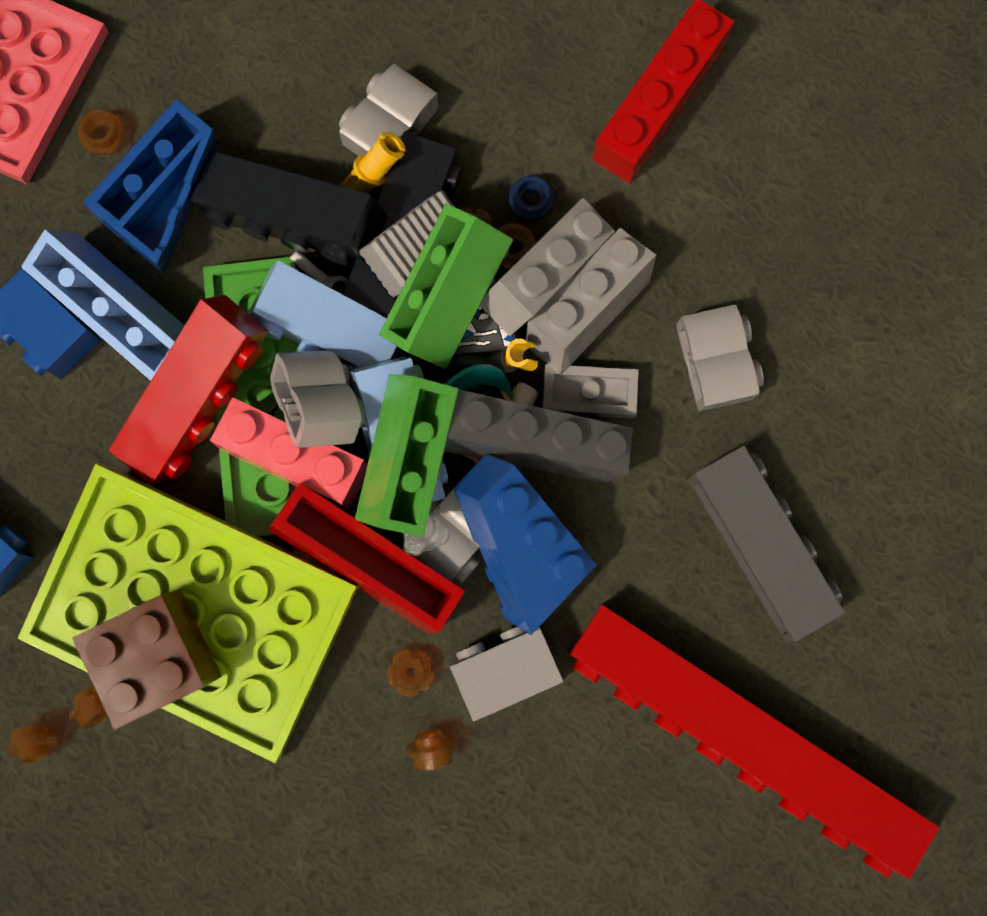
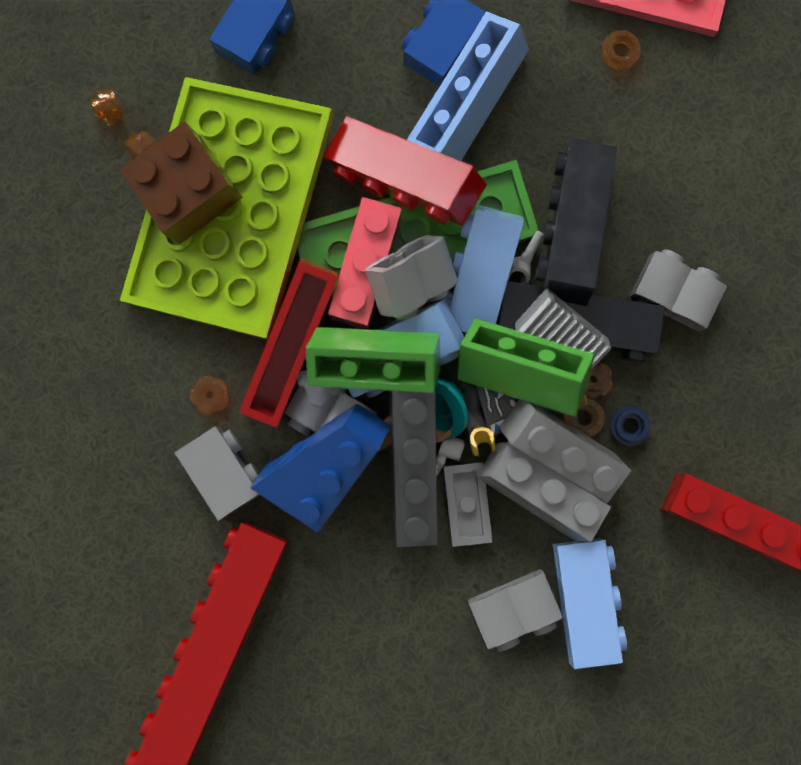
camera: 80 degrees right, 5 degrees up
blue wedge [83,99,217,274] -> none
yellow axle [340,132,406,194] -> none
clear orange plate [406,730,455,770] -> none
dark grey brick [688,446,845,643] -> none
none -> light blue brick [552,538,627,669]

